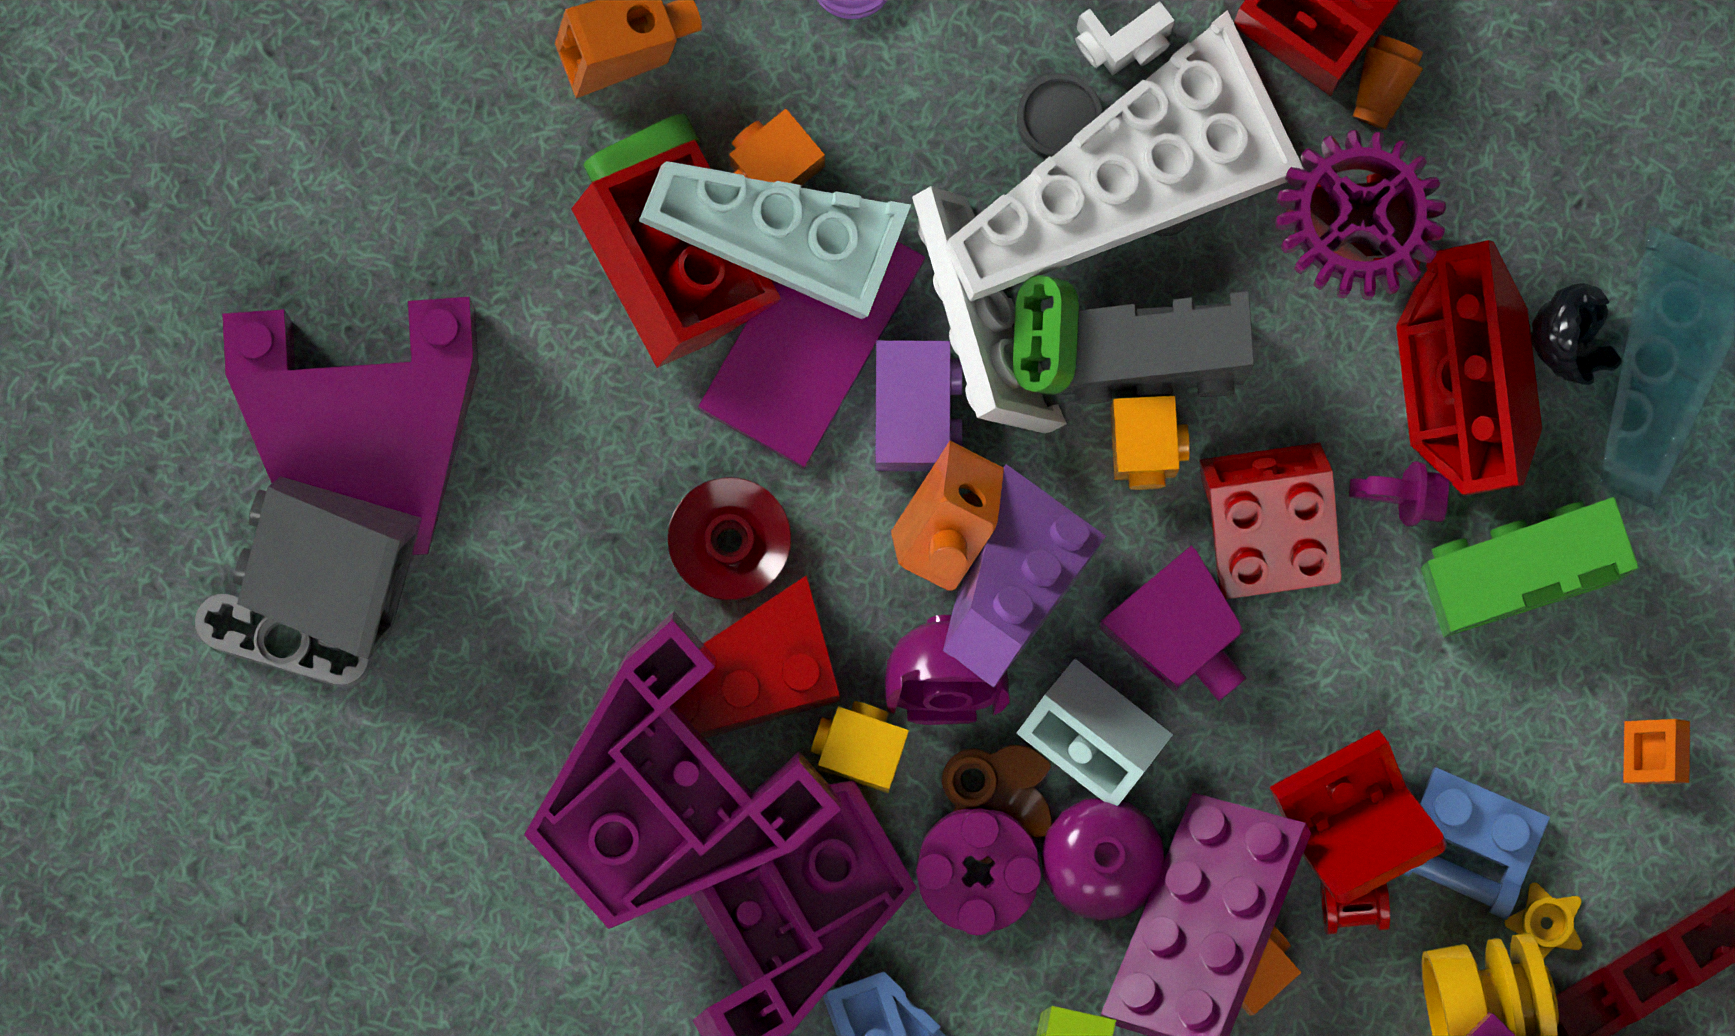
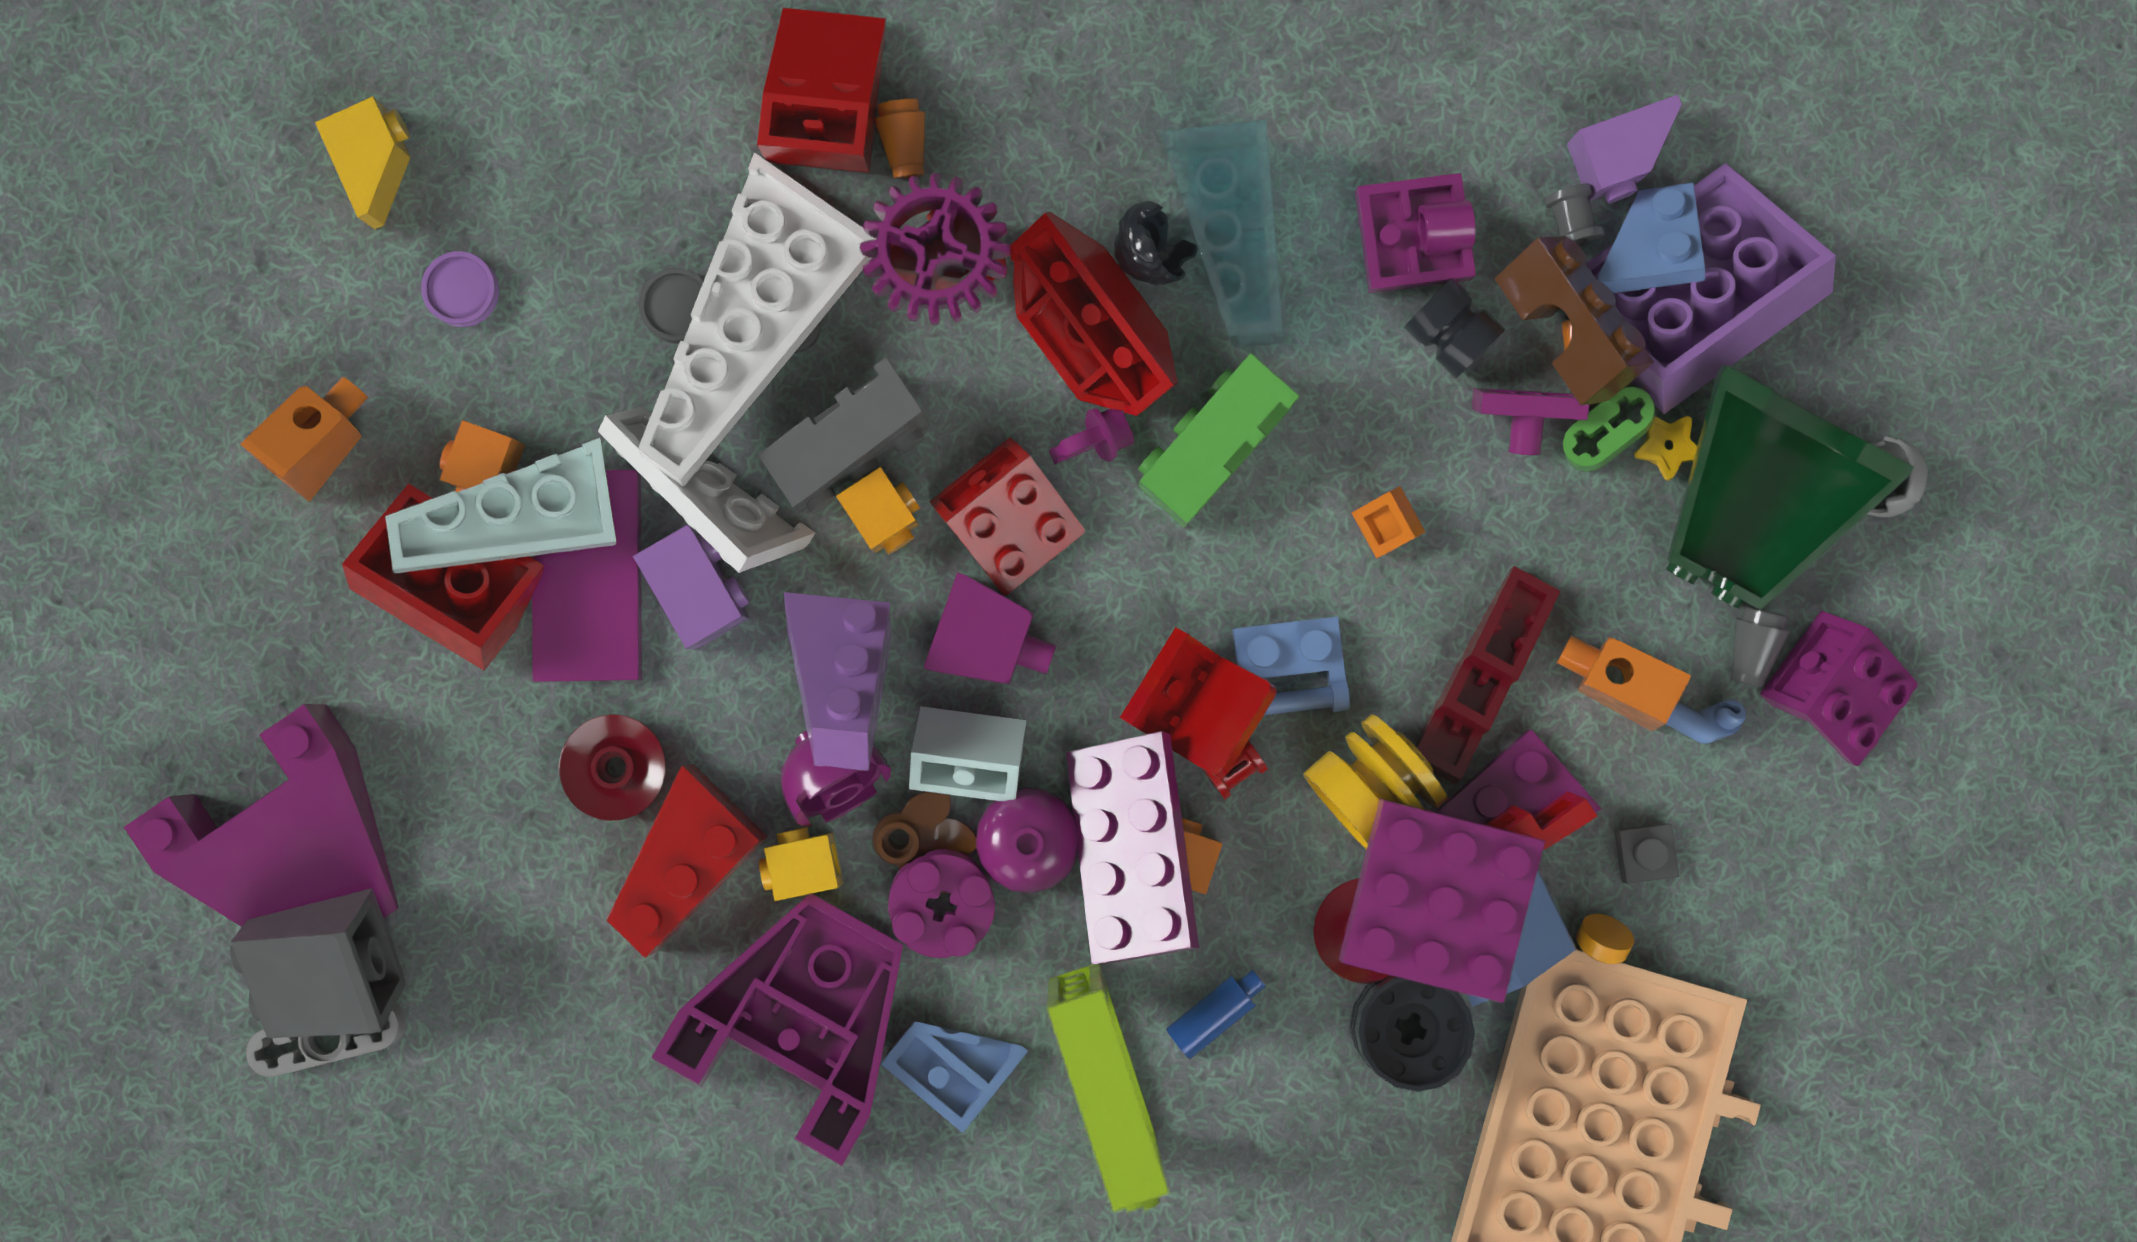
camera: 30 degrees left, 5 degrees up
magenta wedge [524,611,842,929] -> none
bright green beam [583,113,700,182] -> none
orange torso [891,441,1004,591] -> none
bright green beam [1013,275,1079,395] -> none
white bracket [1075,1,1174,76] -> none
yellow plate [1504,883,1582,959] -> none

